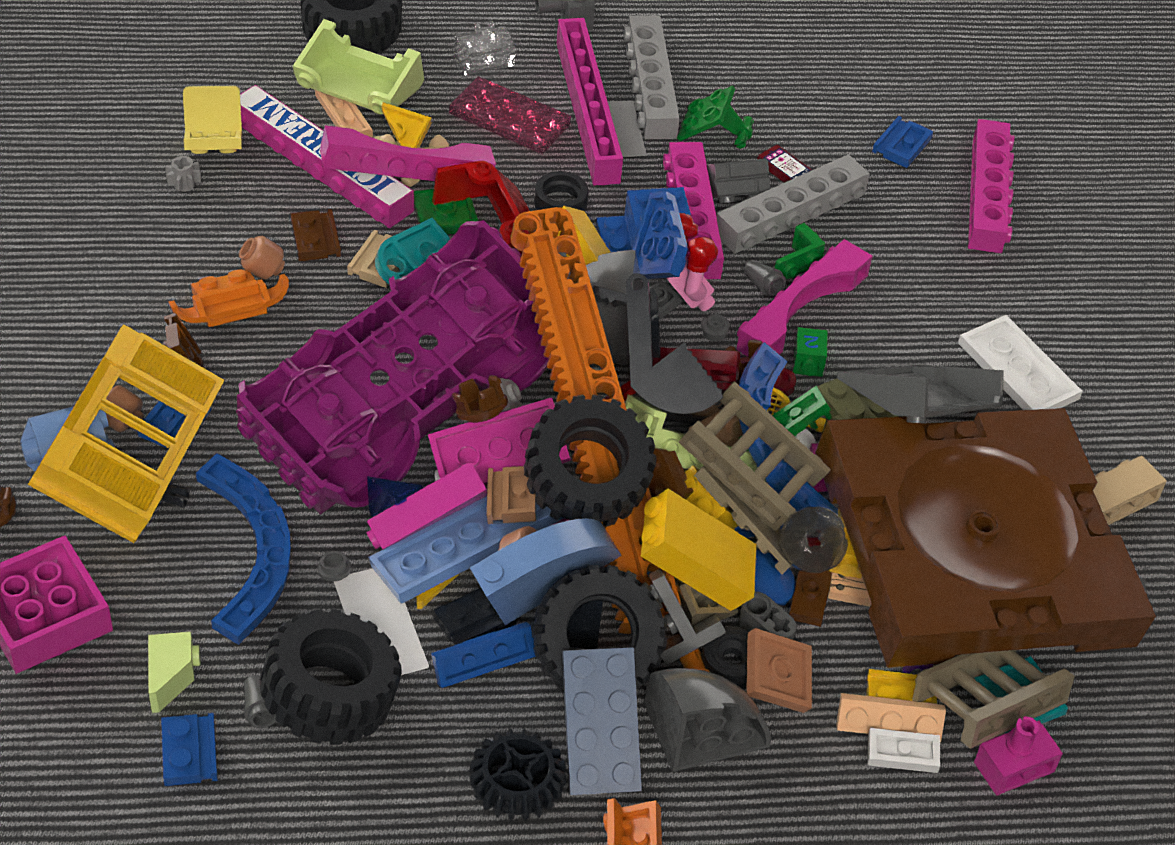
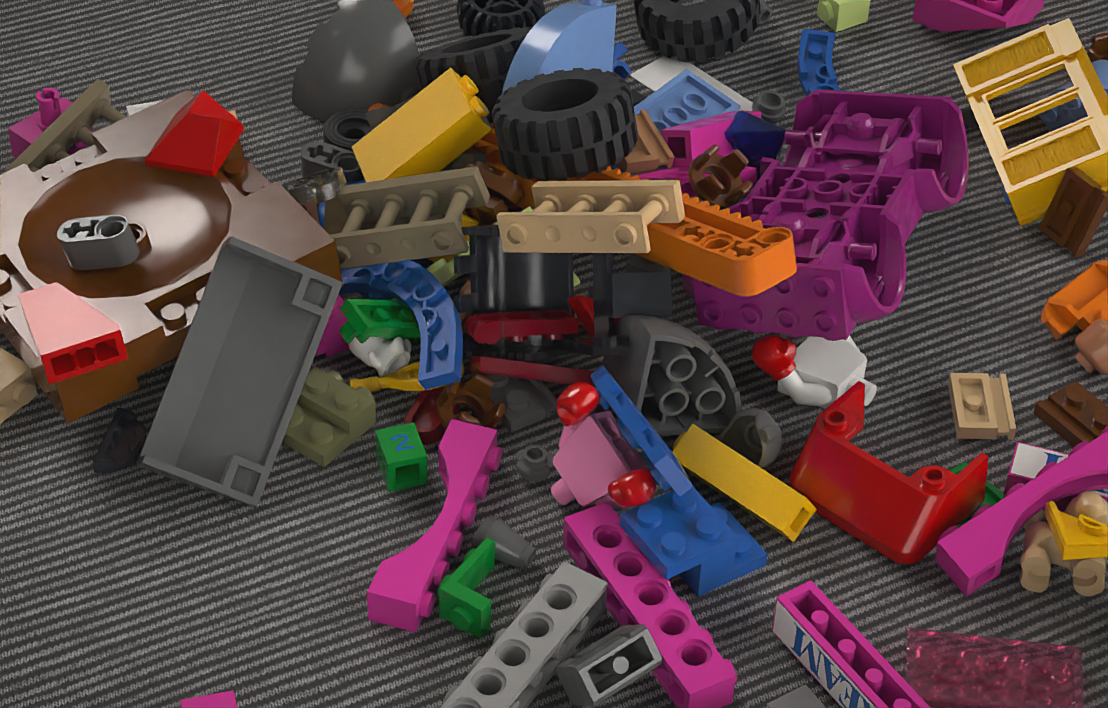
camera: 160 degrees right, 5 degrees down
teal tile [375,217,450,284] -> none
black tyre [534,171,589,212] -> none
sand blue plate [562,647,642,795] -> none
nougat plate [747,628,812,713] -> none
white plate [958,315,1083,410] -> none
none -> slope [18,282,128,385]
none -> dark grey beam [57,215,140,270]
none -> red slope [145,90,244,177]
none -> tan fence [496,180,685,253]

